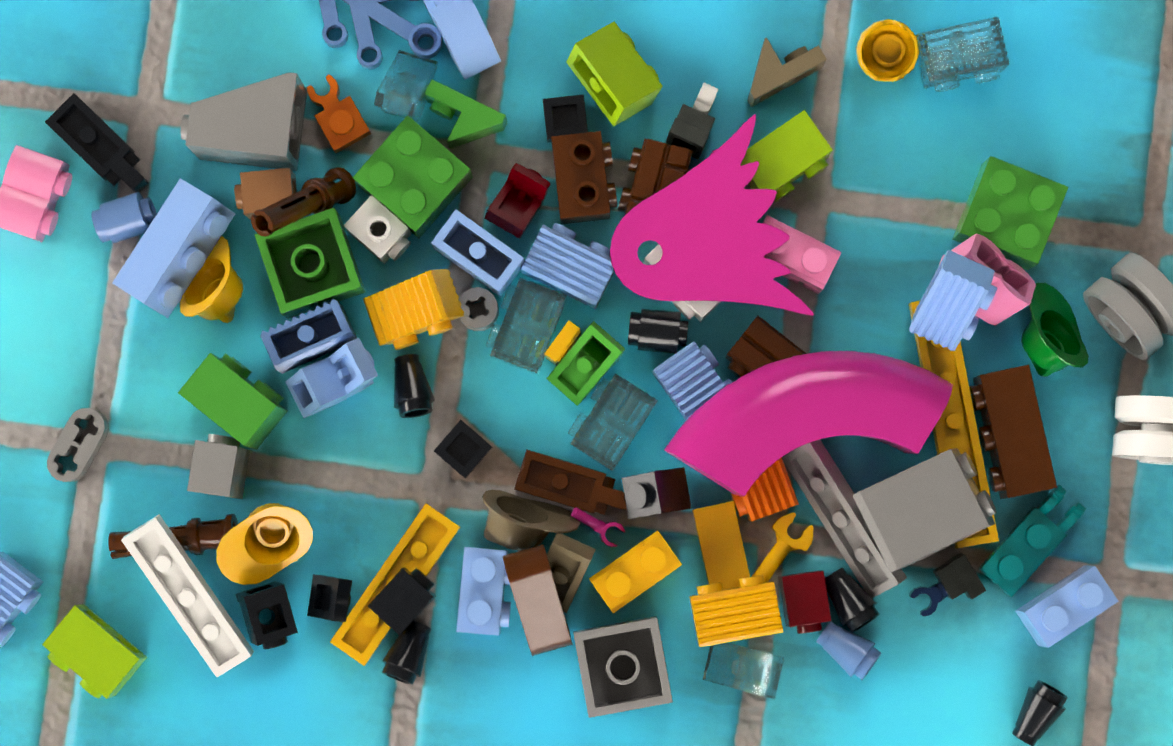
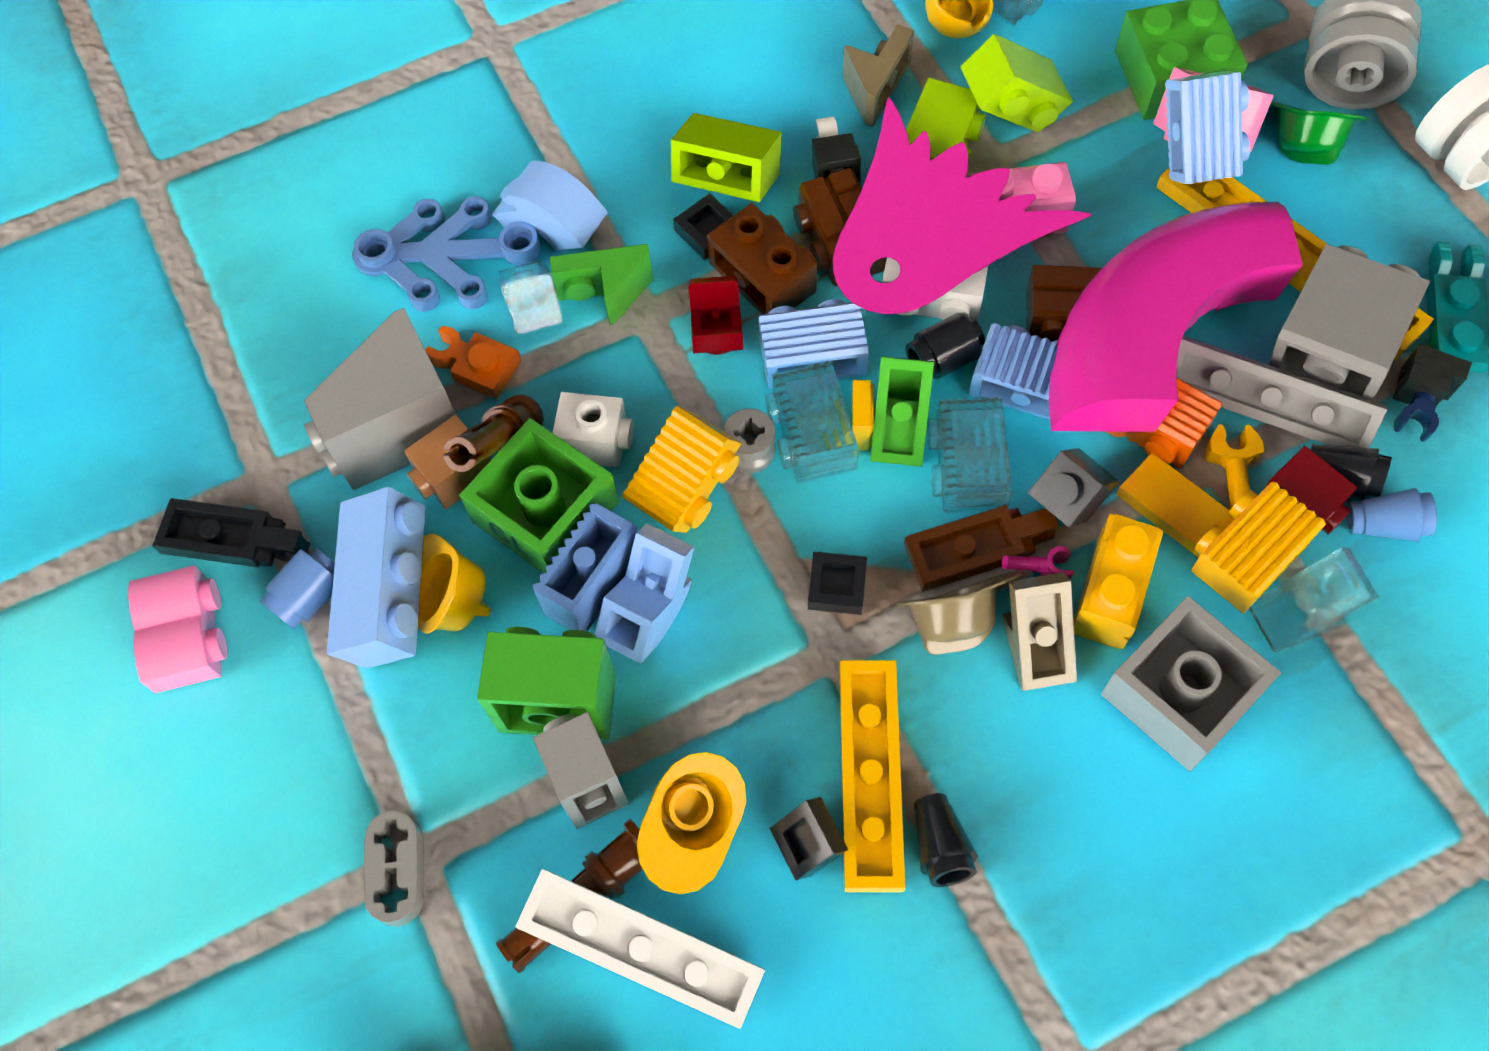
camera: 30 degrees left, 20 degrees down
black brick [236,581,298,649] -> none
bright green brick [352,115,473,238] -> none
black brick [368,567,436,635] -> none
black cone [394,354,435,418] -> none
light blue brick [431,209,525,297] -> none
light blue brick [456,547,511,636] -> none
beam [502,544,573,656] -> none
reddish brown brick [969,365,1057,499] -> none
none -> lime brick [960,34,1073,133]

